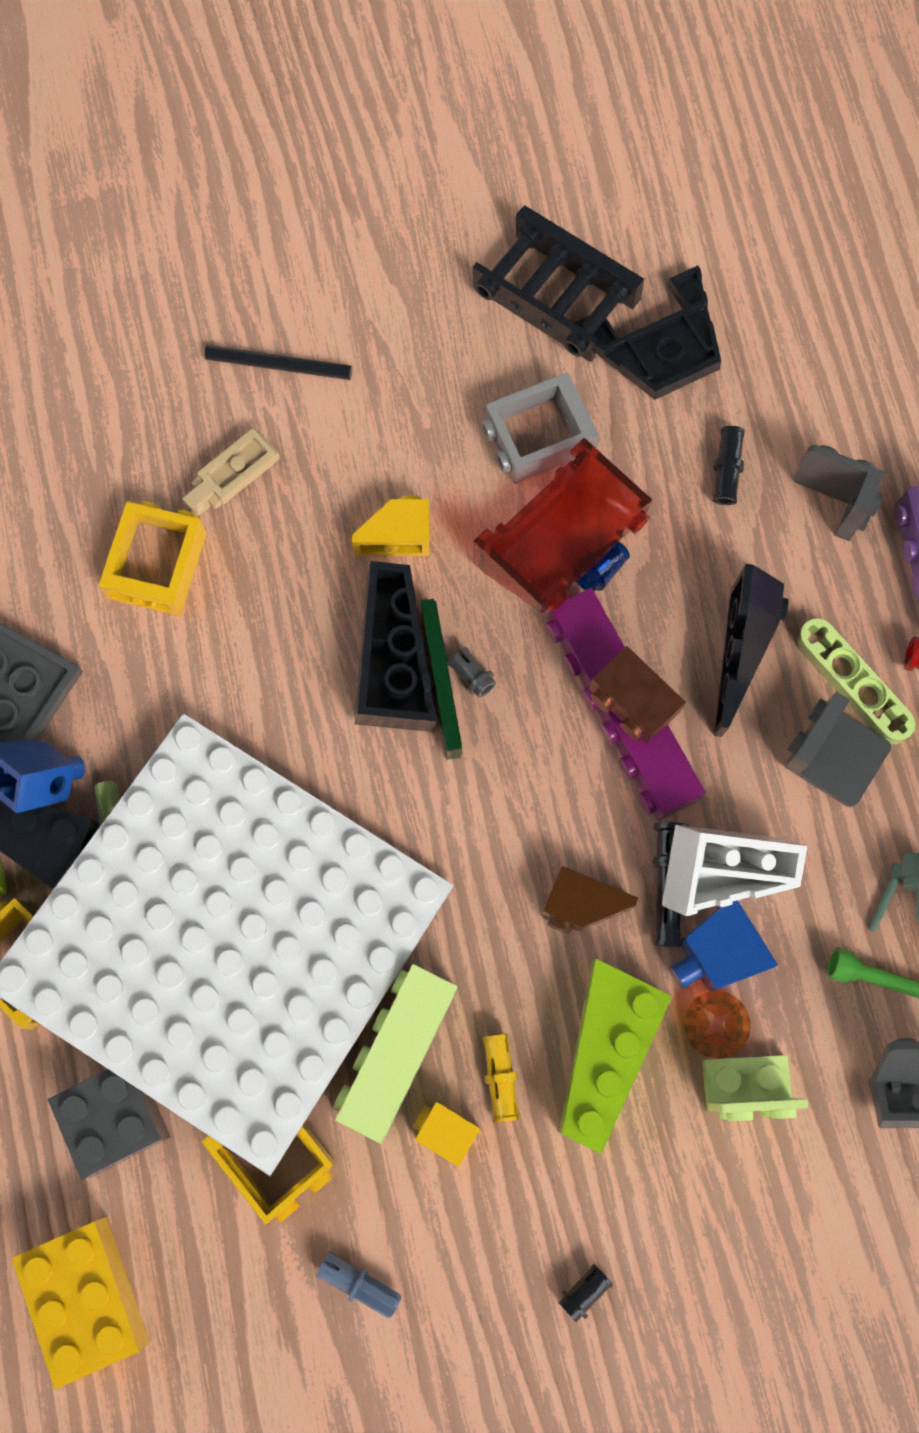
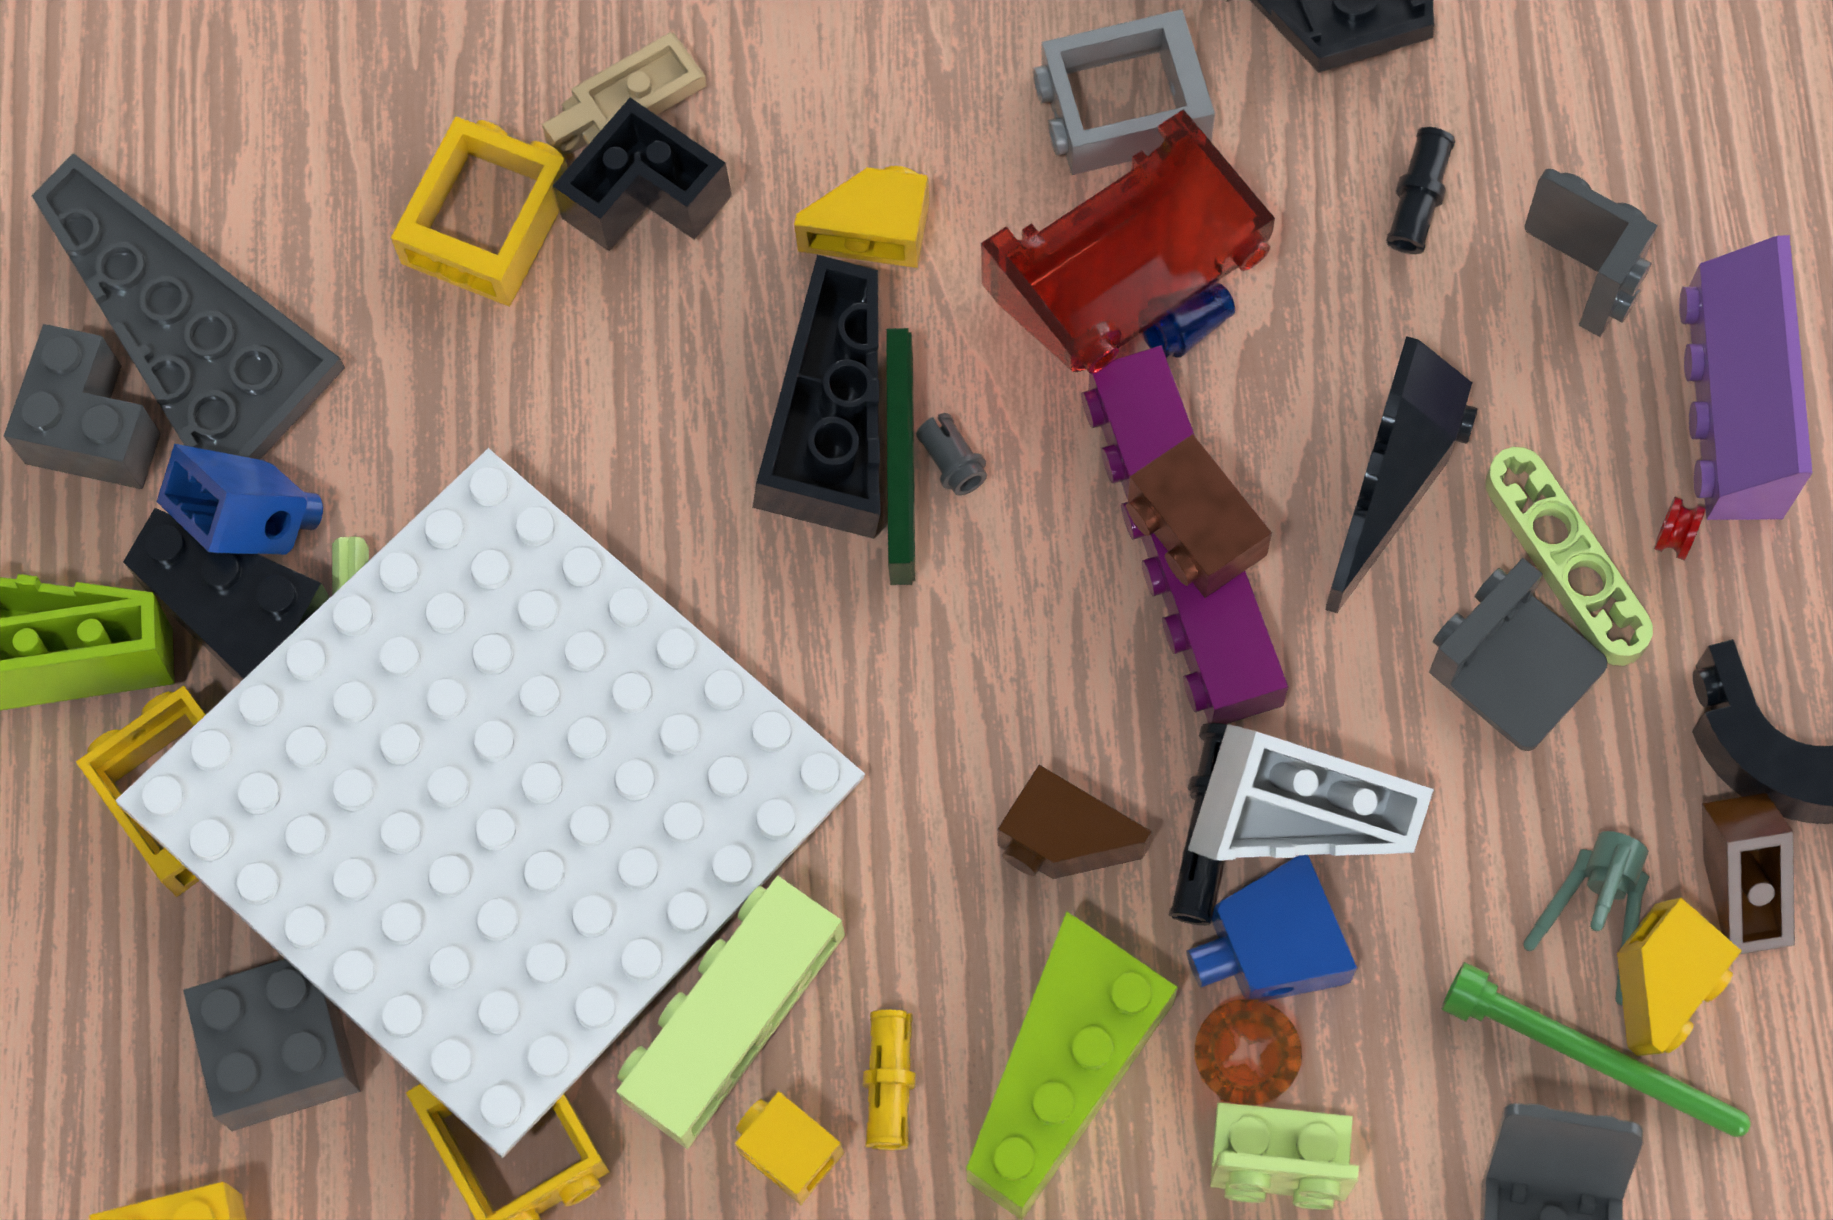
camera: 15 degrees right, 5 degrees down
none -> black brick [552,97,732,251]

